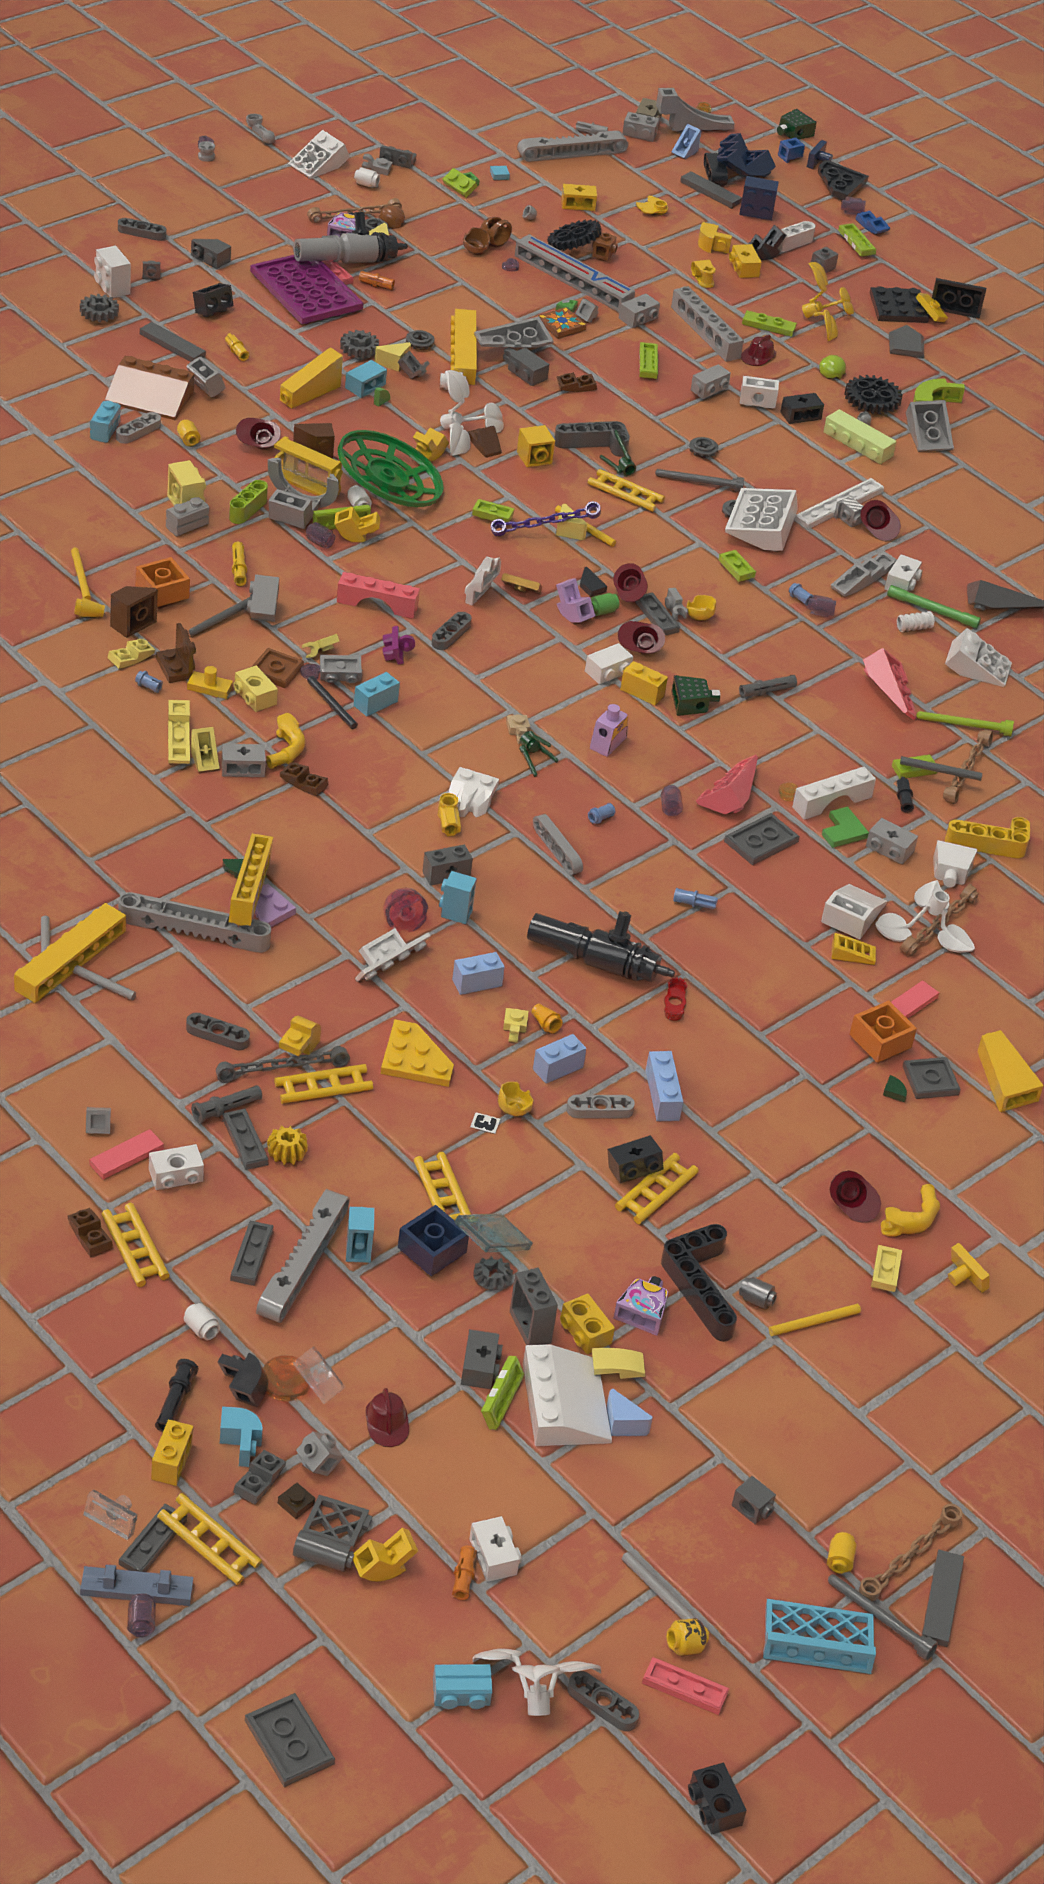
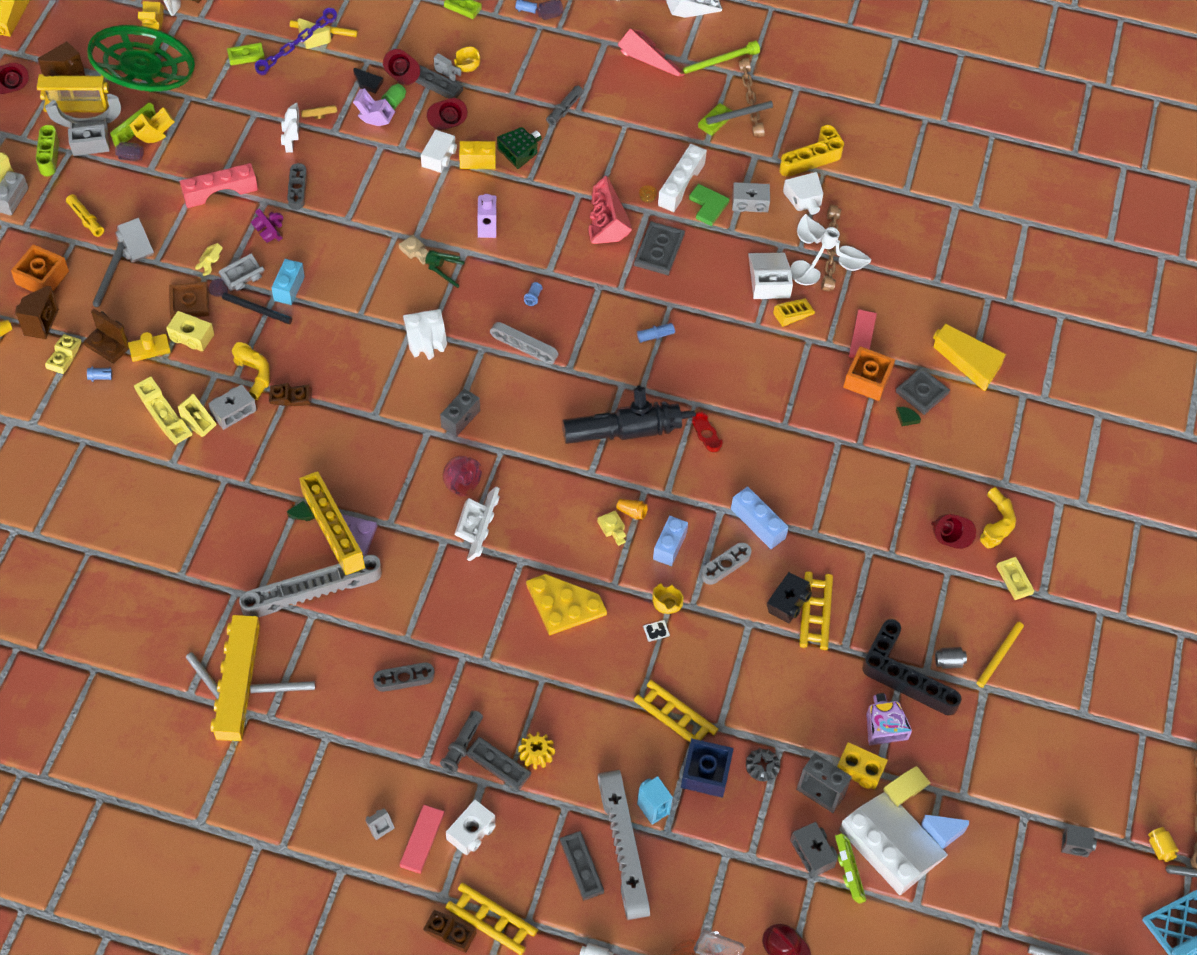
camera: 30 degrees left, 15 degrees up
dark grey piece [216,1046,350,1083] -> none
yellow bar [274,1064,373,1104] -> none
yellow brick [279,1015,321,1056] -> none
white brick [347,485,372,507] -> none
yellow piece [437,793,461,836] -> none
medium azure brick [439,871,477,924] -> none
light blue brick [452,952,505,995] -> none
clear light blue tile [454,1213,533,1252] -> none
brick [660,785,683,816] -> none
black axle [897,777,914,813] -> none
yellow tile [948,1243,990,1293] -> none

